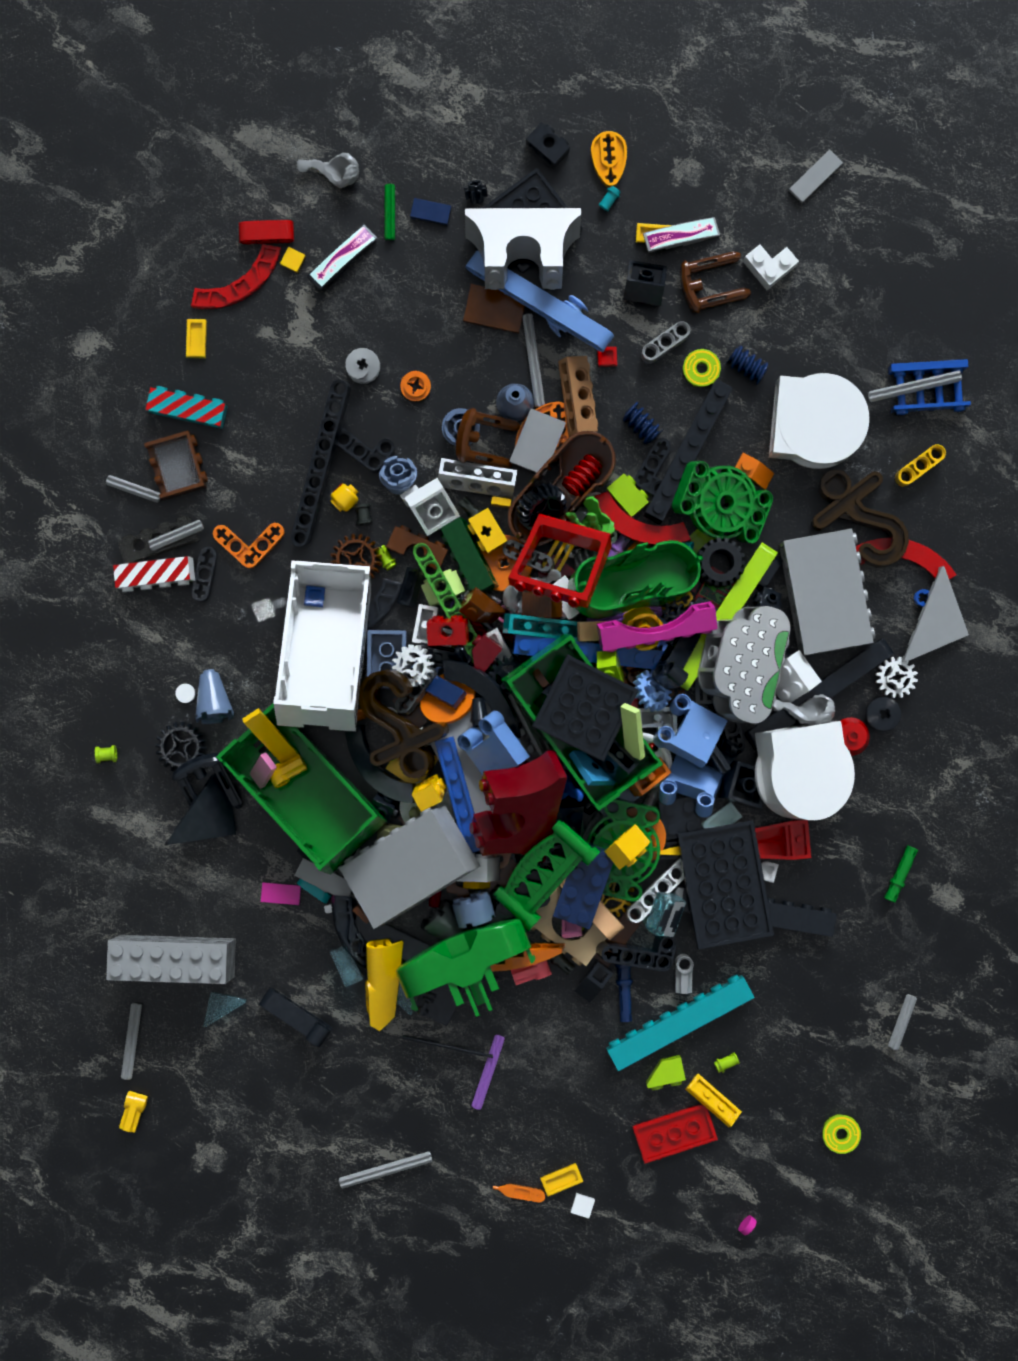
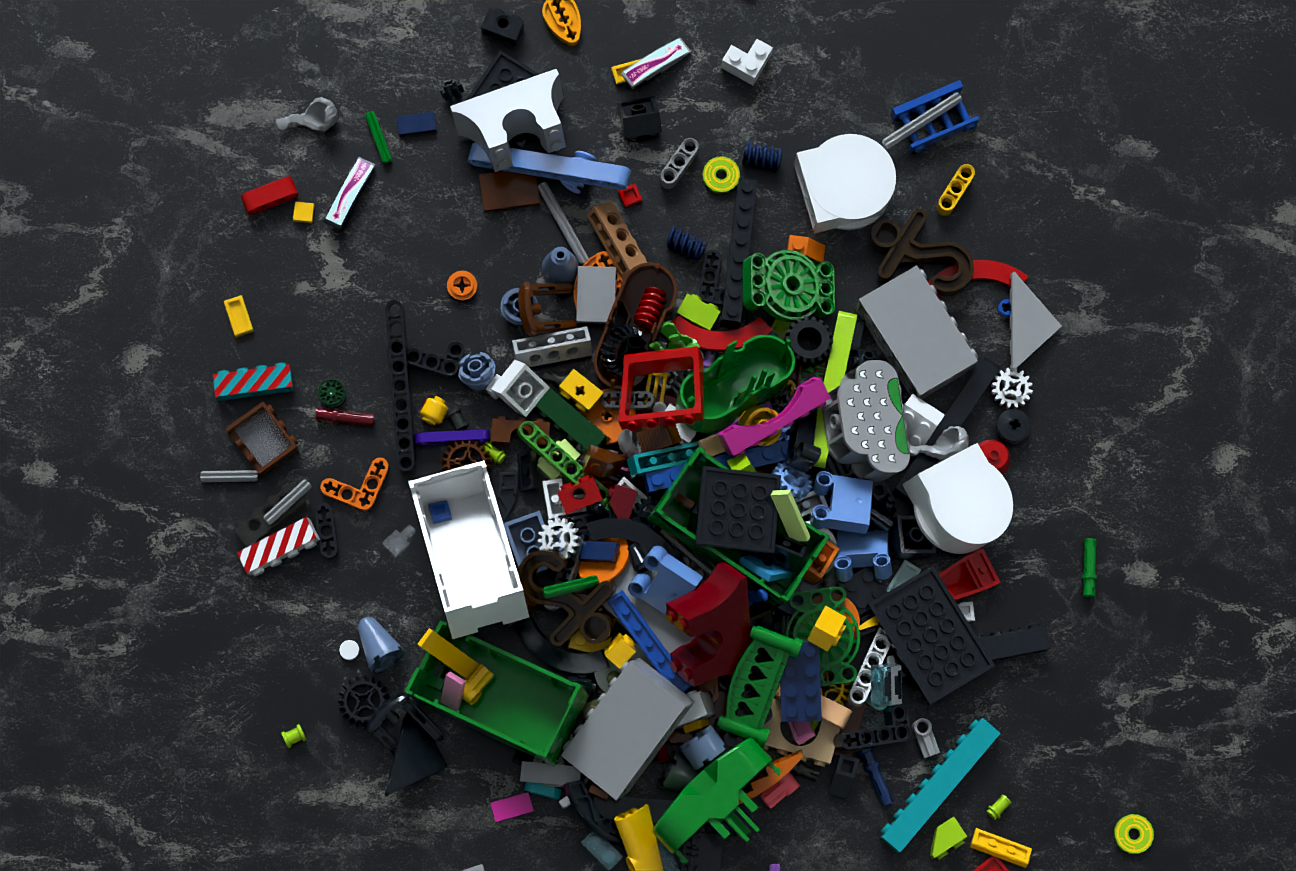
camera: 25 degrees left, 10 degrees down
red tile [191,244,281,309] -> none
light grey piece [346,348,380,384] -> none
yellow tile [491,496,511,509] -> none
teal pin [598,186,621,212] -> none
reddish brown piece [680,251,751,314] -> none
light grey axle [888,994,917,1050] -> none
none -> dark red pin [315,407,374,427]
none -> dark green wheel [318,379,346,409]
none -> dark purple beam [414,430,490,446]
none -> green axle [542,575,599,598]

